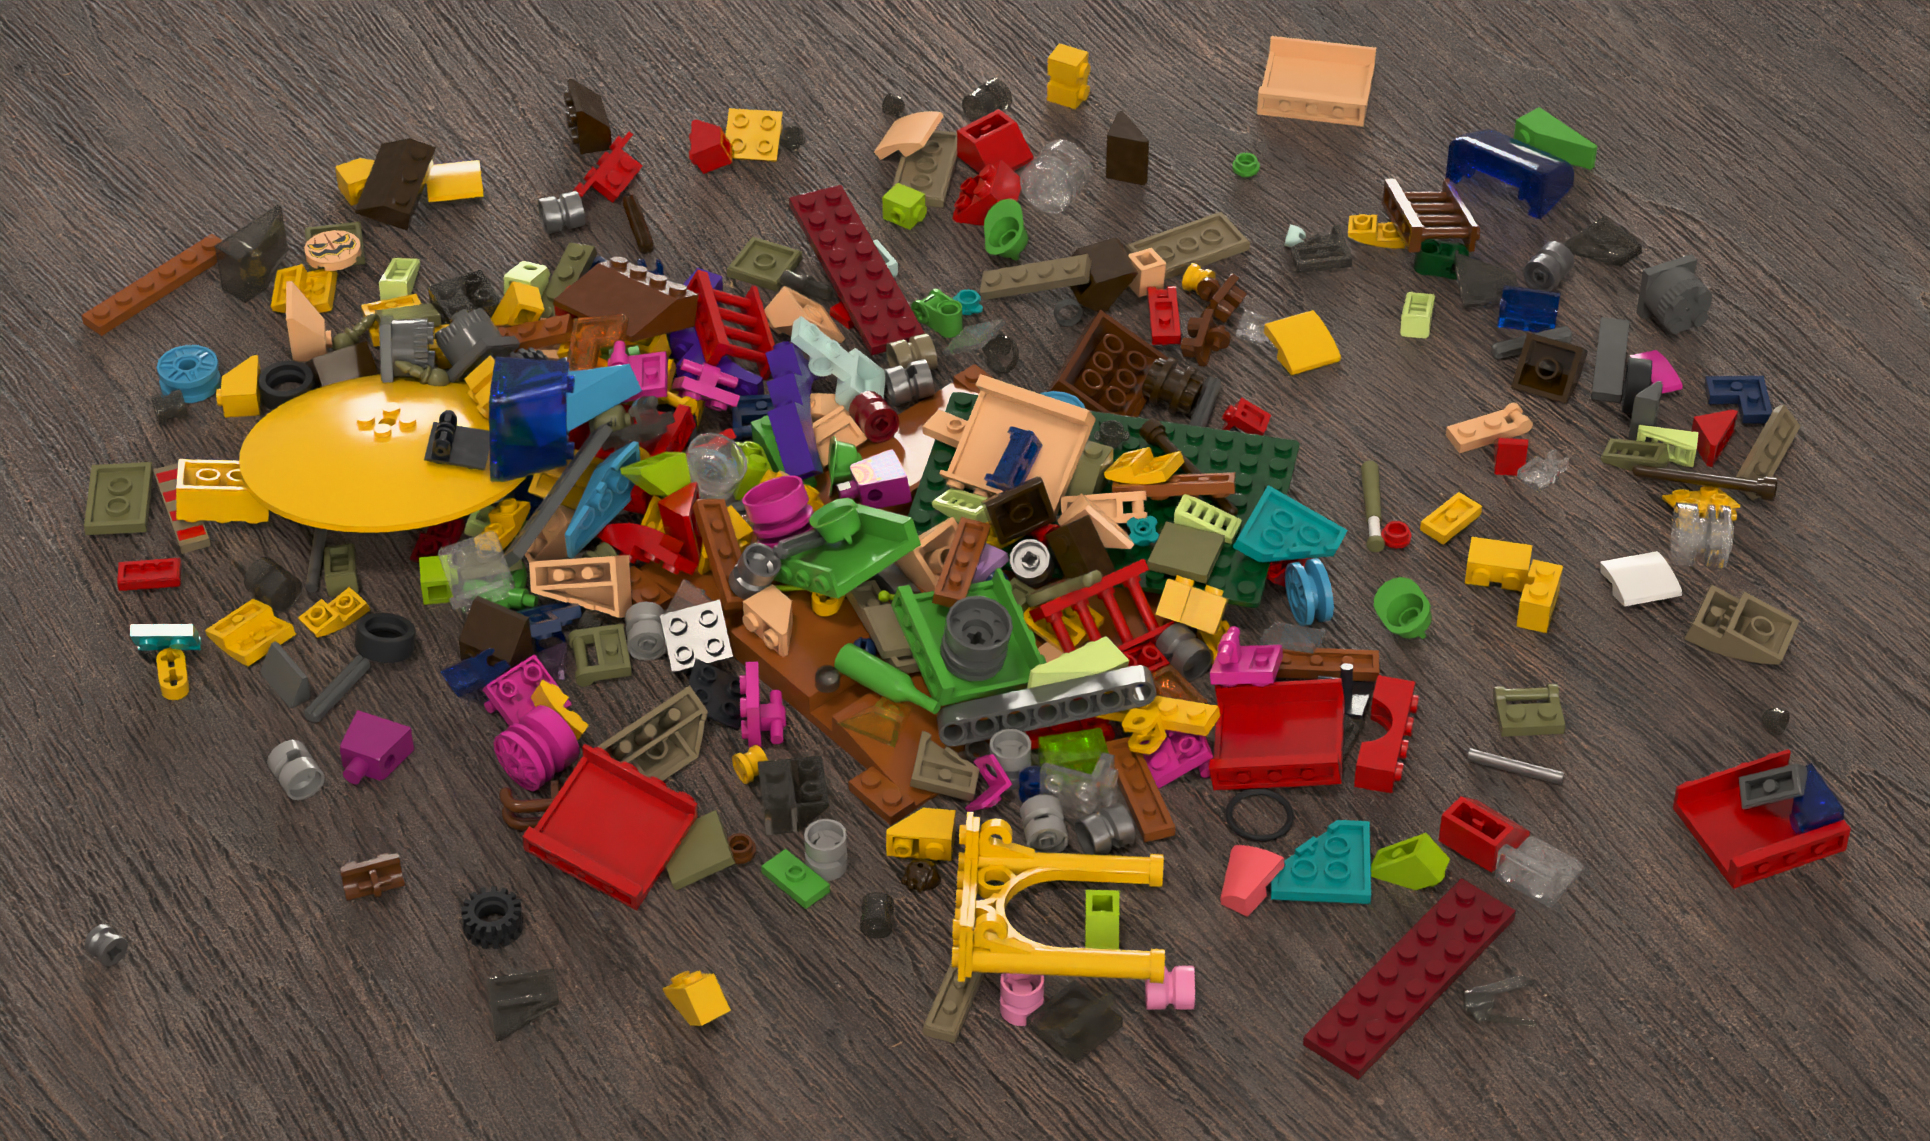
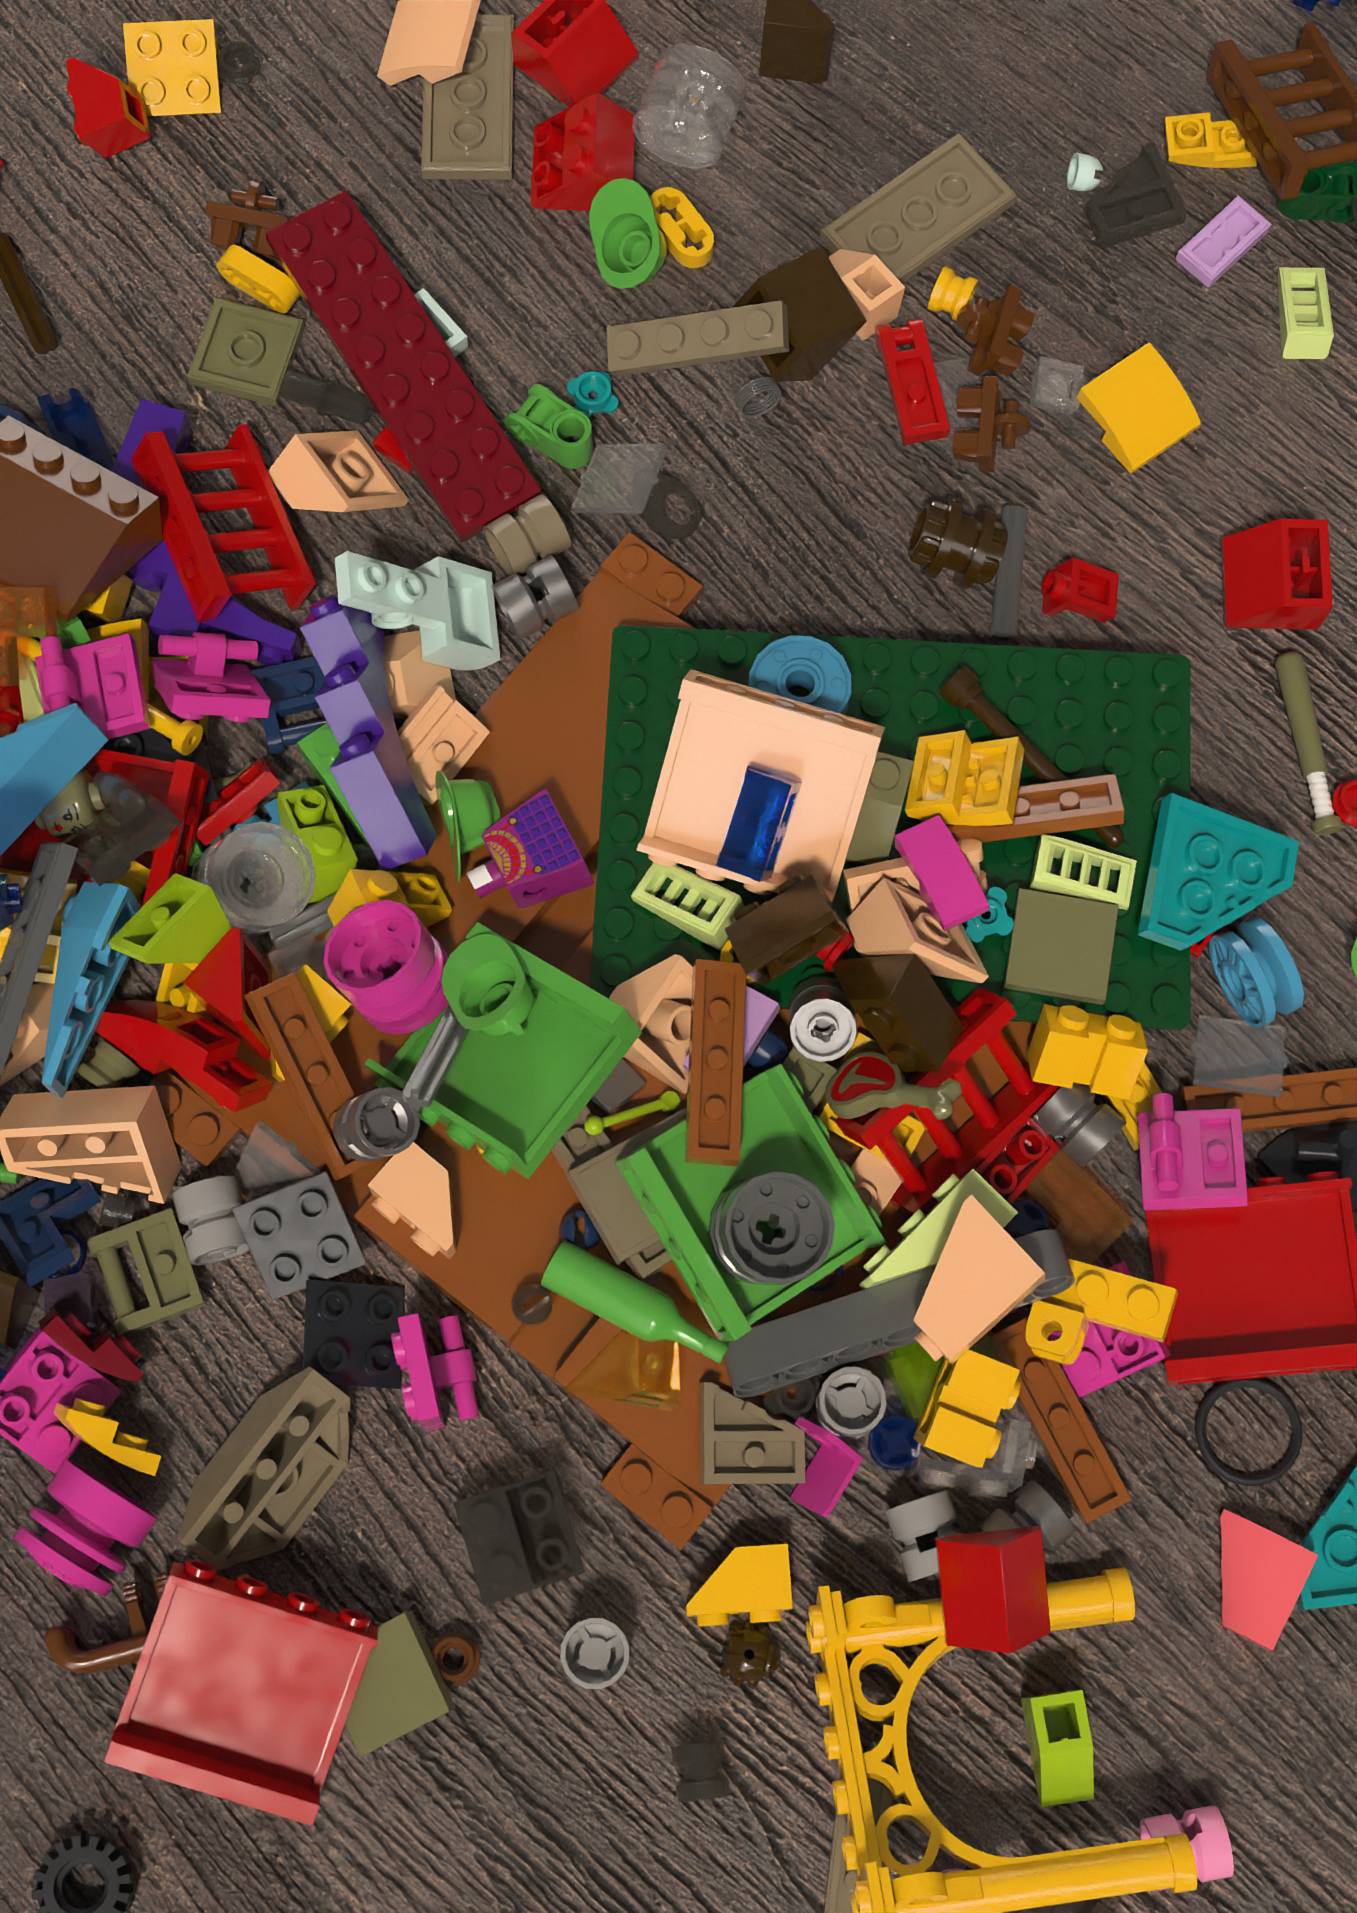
camera: 15 degrees left, 30 degrees up
yellow wheel [732,745,770,784] -> none
bright green plate [761,849,830,909] -> none
dark red wheel [849,391,900,443] -> none
lime brick [882,183,927,230] -> none
light nougat plate [923,409,968,448] -> none
reddish brown slope [1047,309,1168,417] -> none
clear smoke plate [1094,420,1130,449] -> none
bright green plate [1232,153,1260,177] -> none
none -> dark red slope [39,1308,144,1382]
none -> reddish brown hips [205,179,289,261]
none -> yellow beam [216,245,300,314]
none -> yellow beam [650,187,714,268]
none -> dark pink slope [895,815,989,931]
none -> light nougat slope [913,1194,1045,1364]
none -> yellow brick [913,1349,1021,1469]
none -> red slope [935,1525,1051,1654]
none -> lavender plate [1175,195,1272,288]
none -> red slope [1221,519,1333,630]

